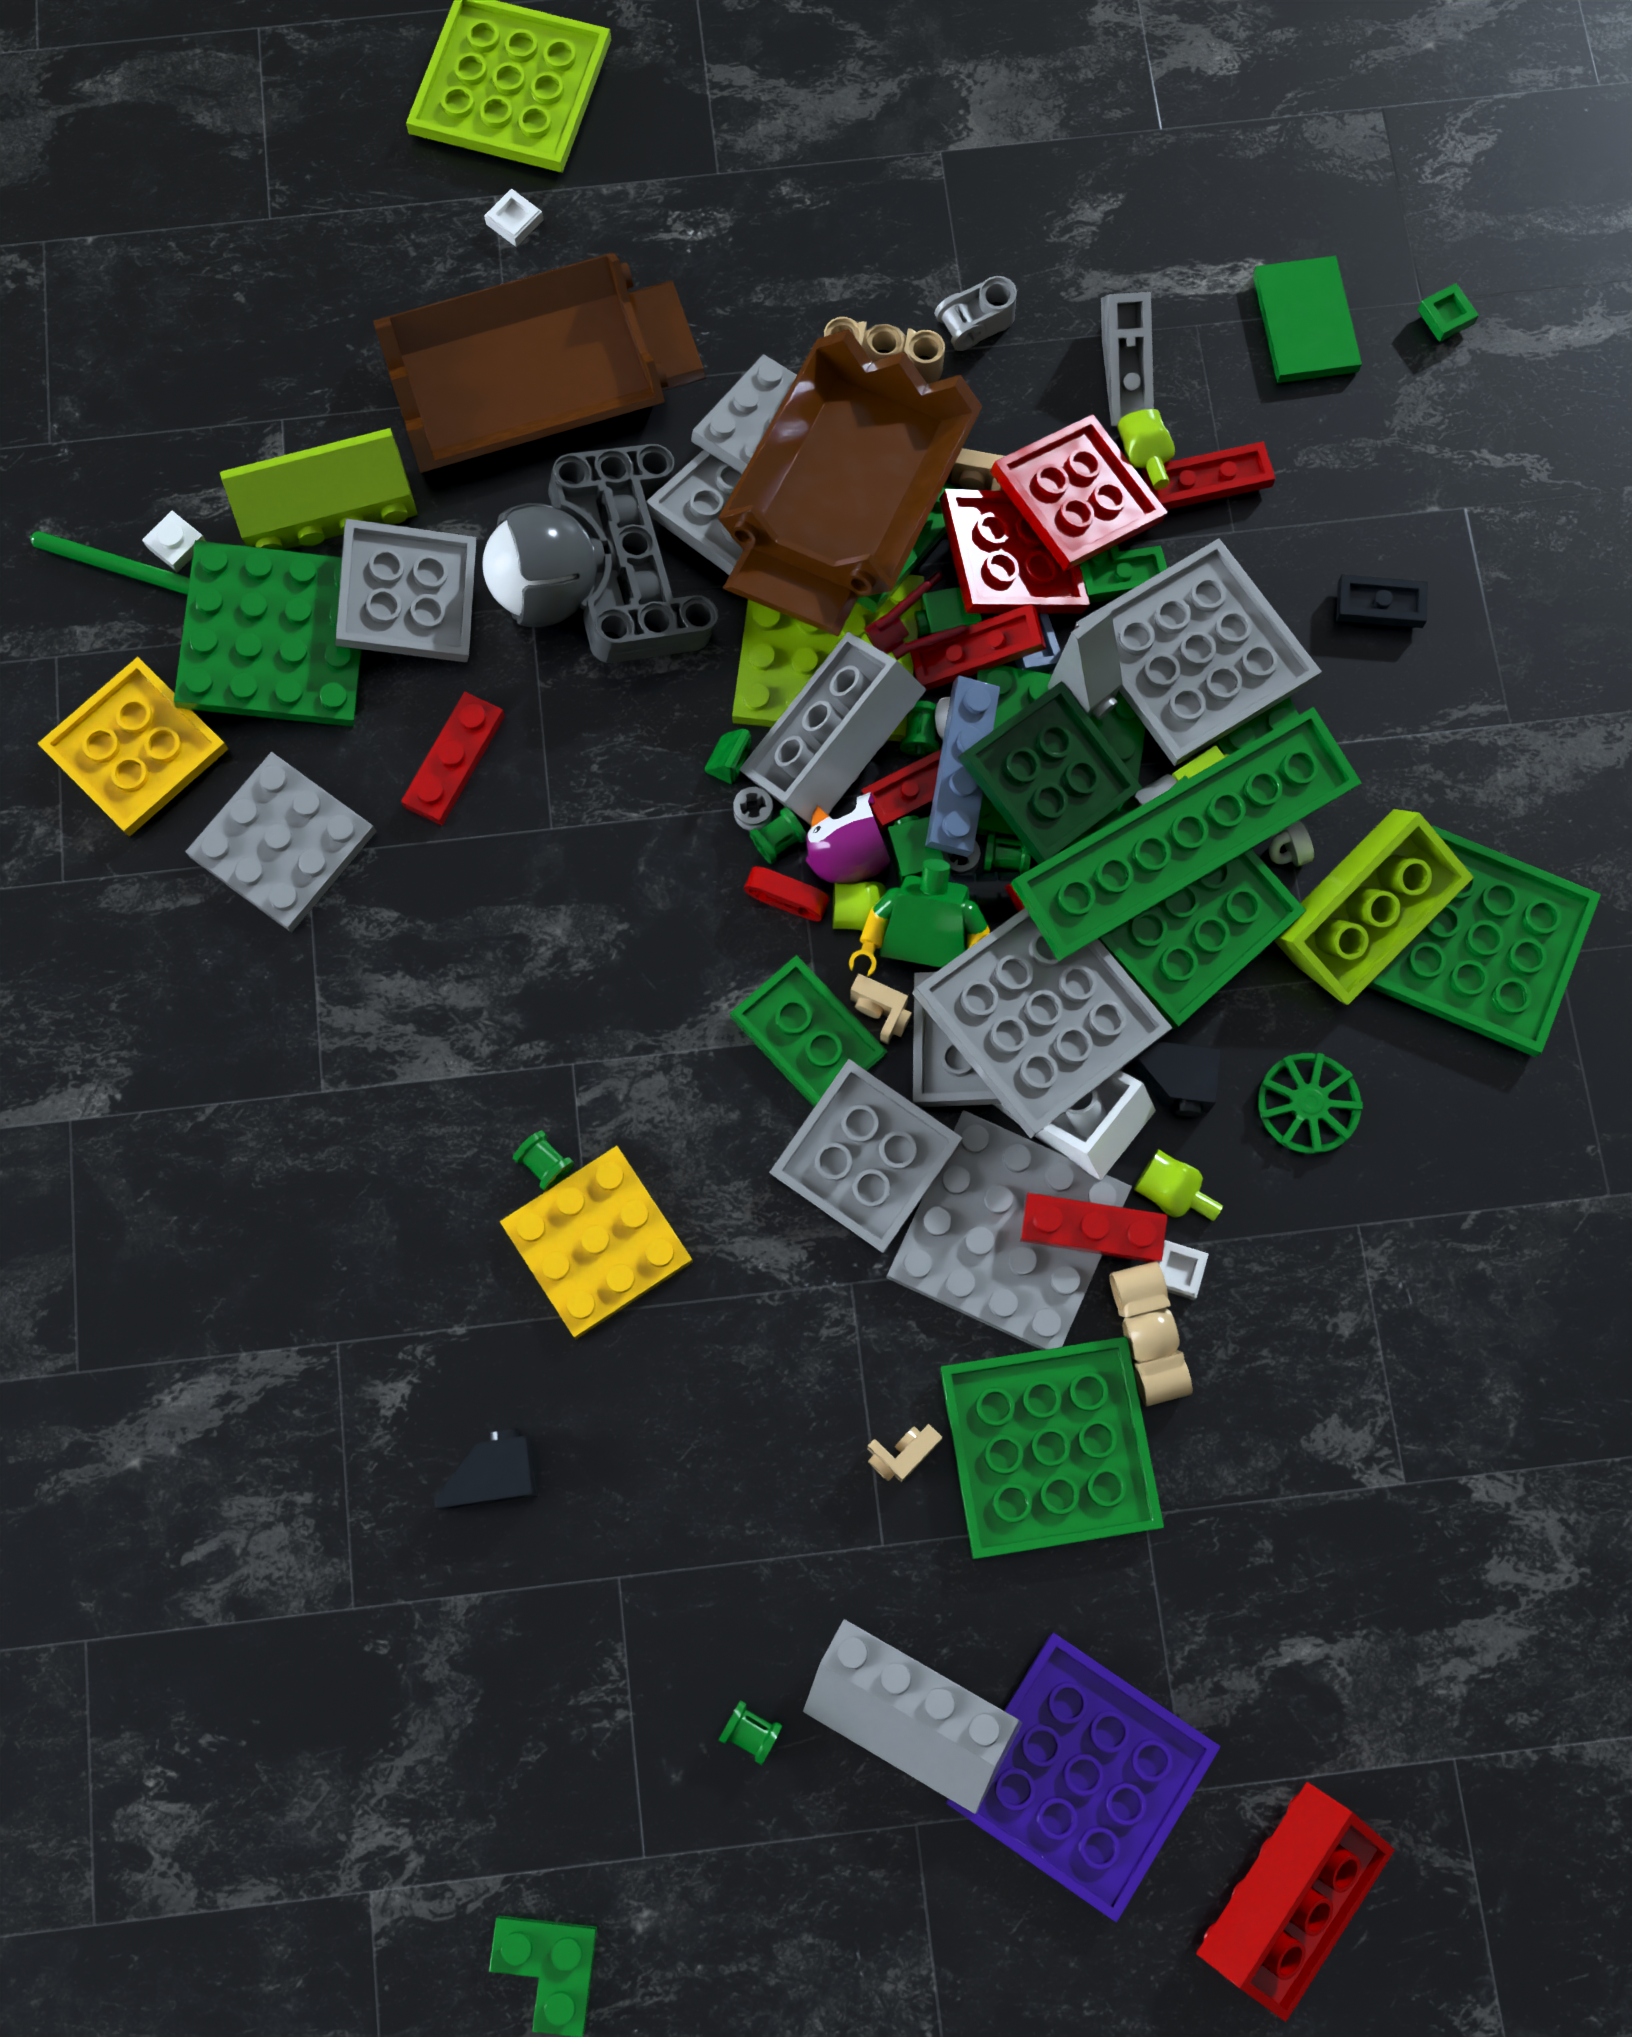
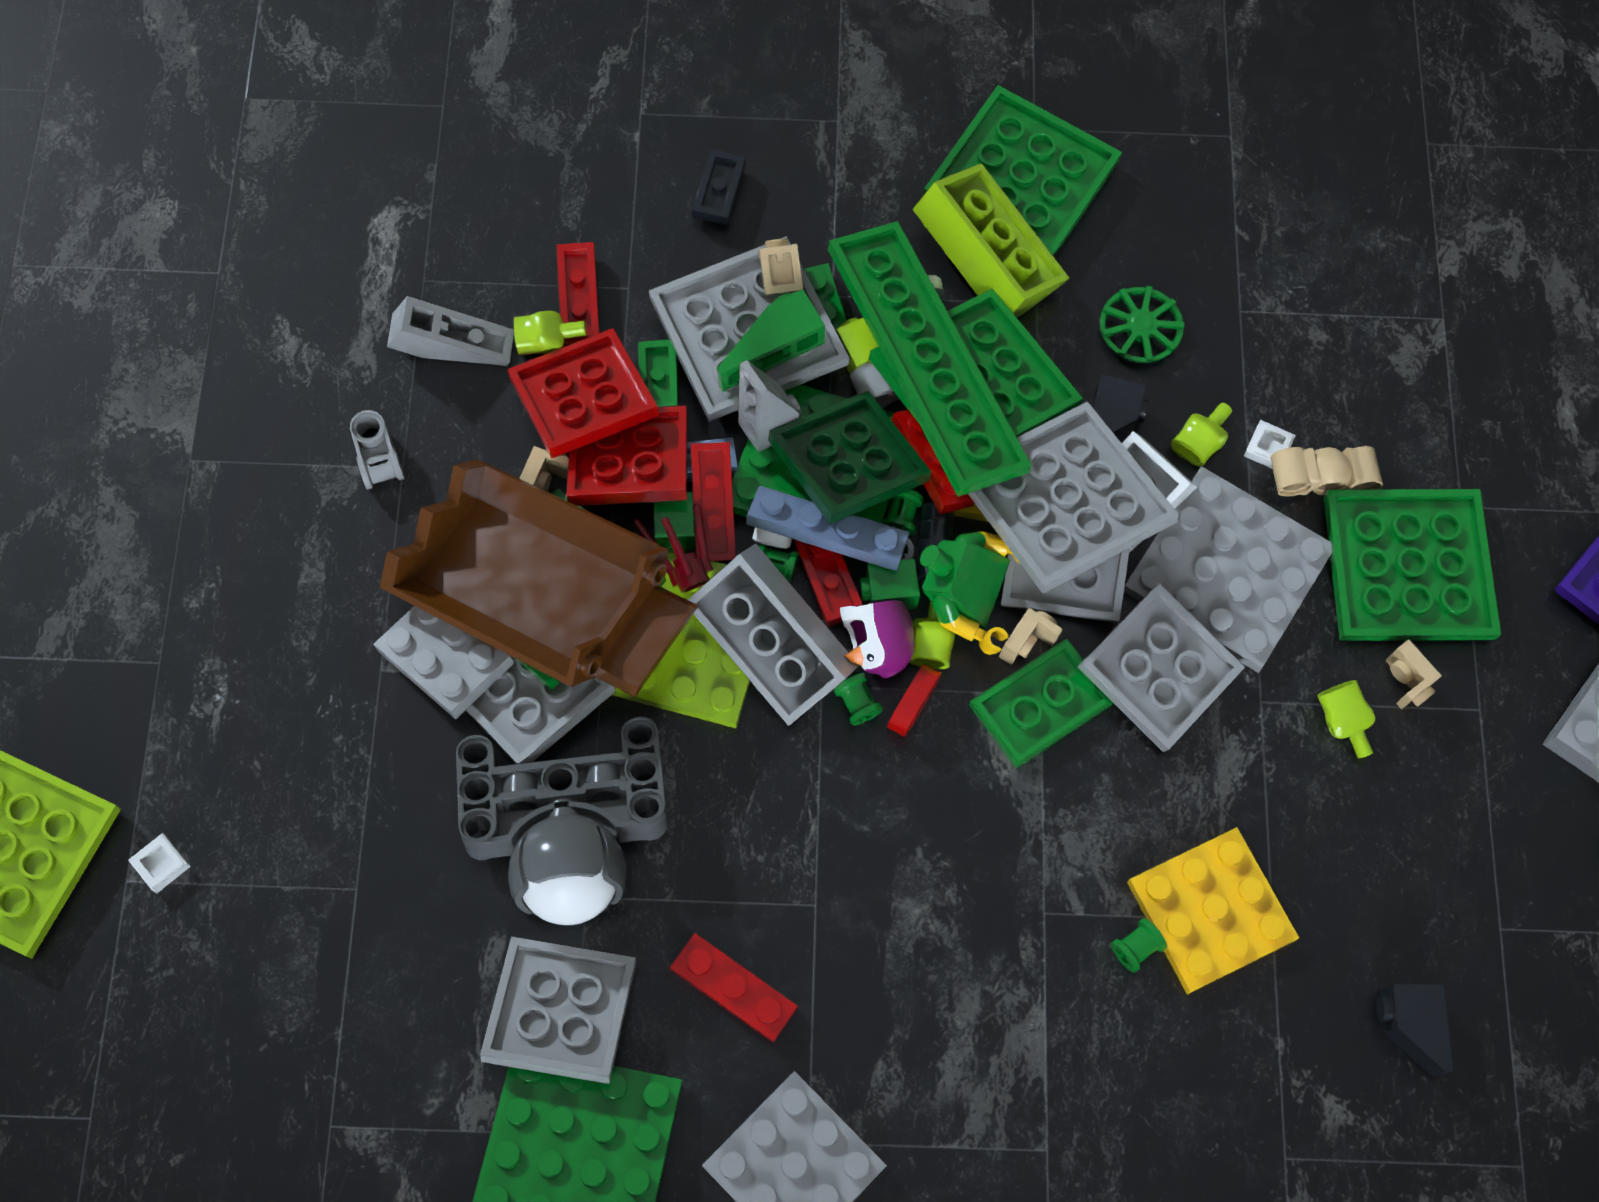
camera: 85 degrees left, 5 degrees down
lime slope [220,428,418,550] -> none
reddish brown panel [373,252,706,473] -> none
green slope [705,728,752,784] -> none
light grey bush [733,787,773,831] -> none
tan piece [824,317,945,384] -> none
red plate [1020,1193,1167,1264] -> none
green tile [1253,256,1362,383] -> none
green plate [1417,283,1479,342] -> none
none -> green slope [717,289,825,392]
none -> tan bracket [758,239,803,296]
none -> lime piece [1317,680,1375,758]

